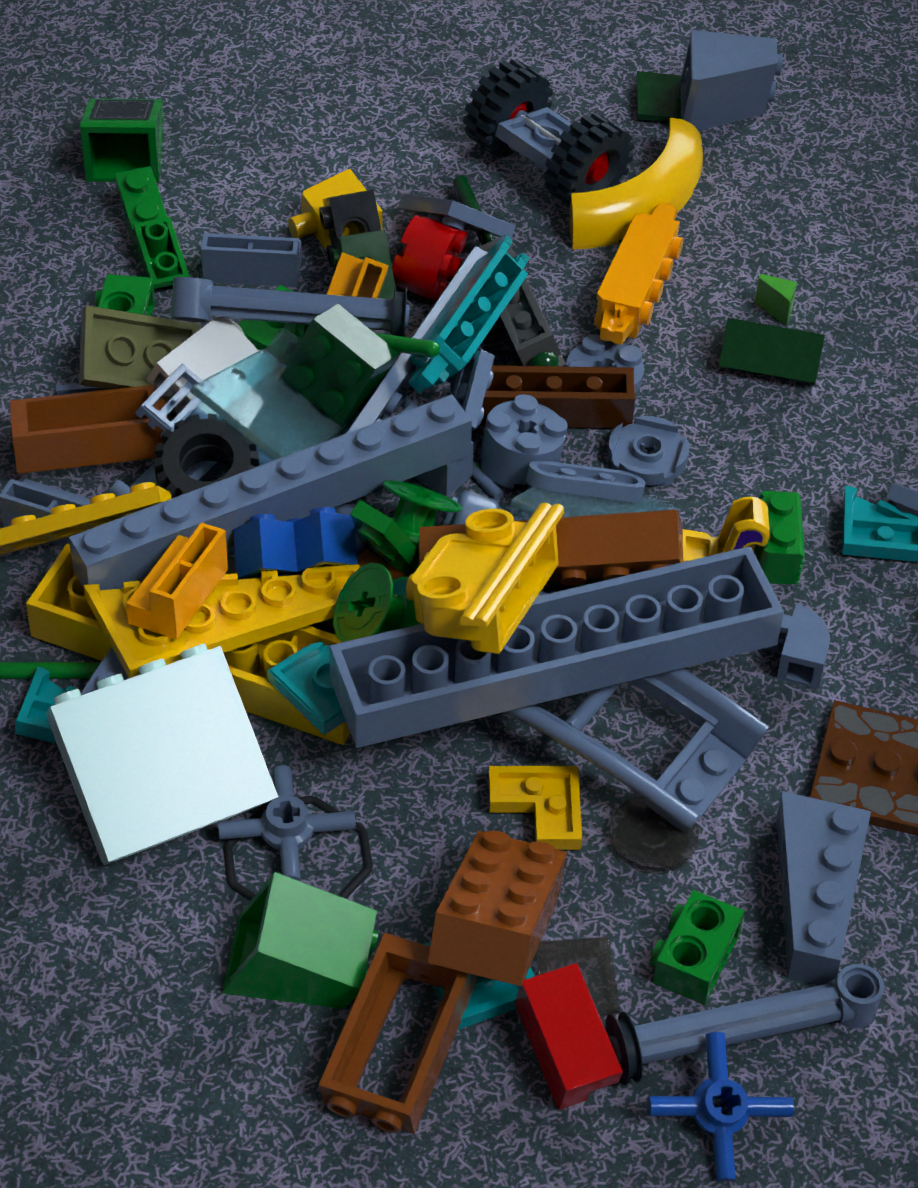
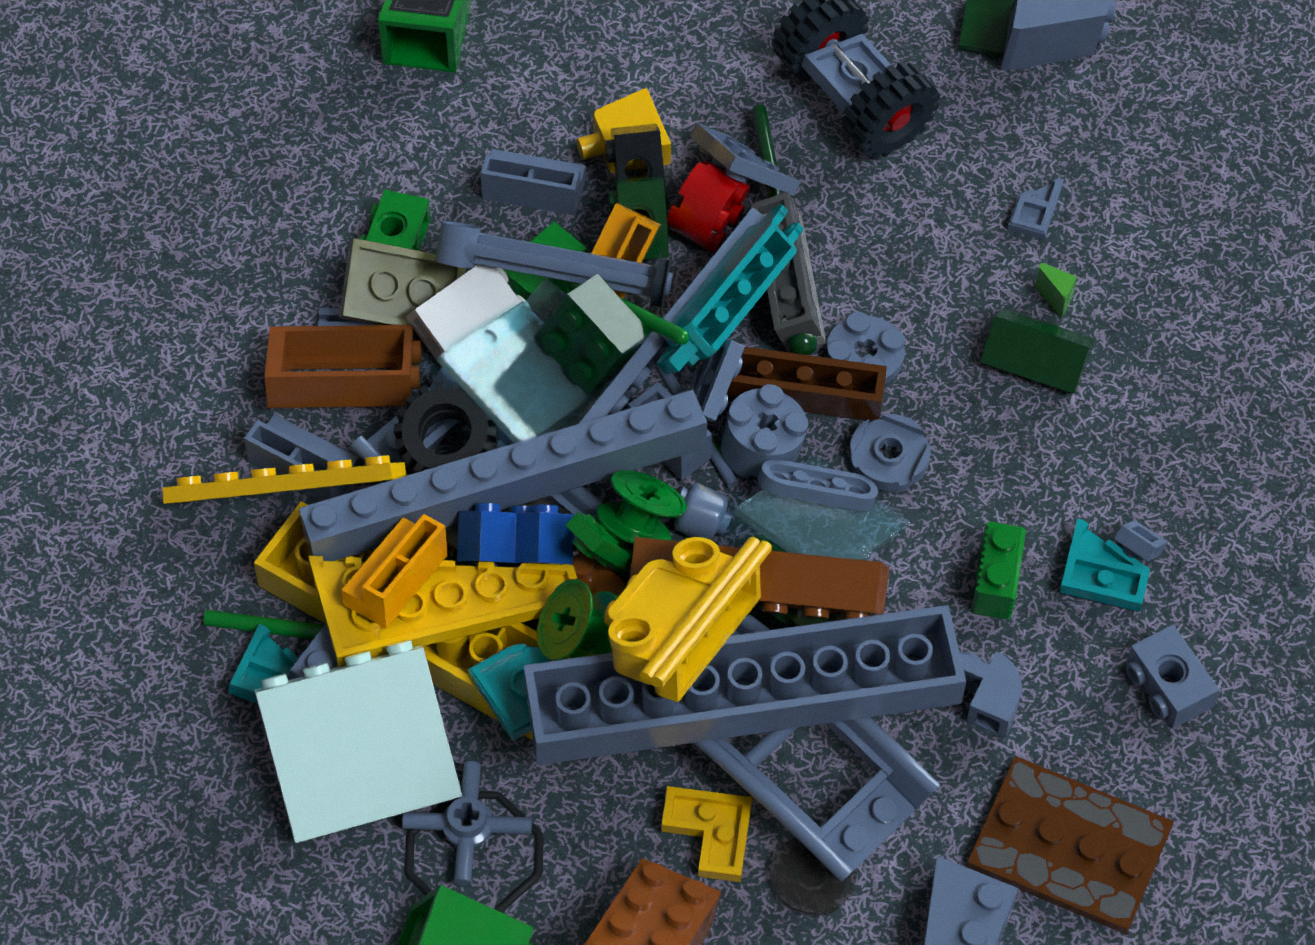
camera: 10 degrees right, 10 degrees up
green slope [115,166,190,289] -> none
tile [135,363,213,437] -> none
yellow brick [569,118,703,250] -> none
light orange hinge [594,203,683,345] -> none
yellow animal [683,497,770,562] -> none
none -> sand blue tile [1008,178,1064,240]

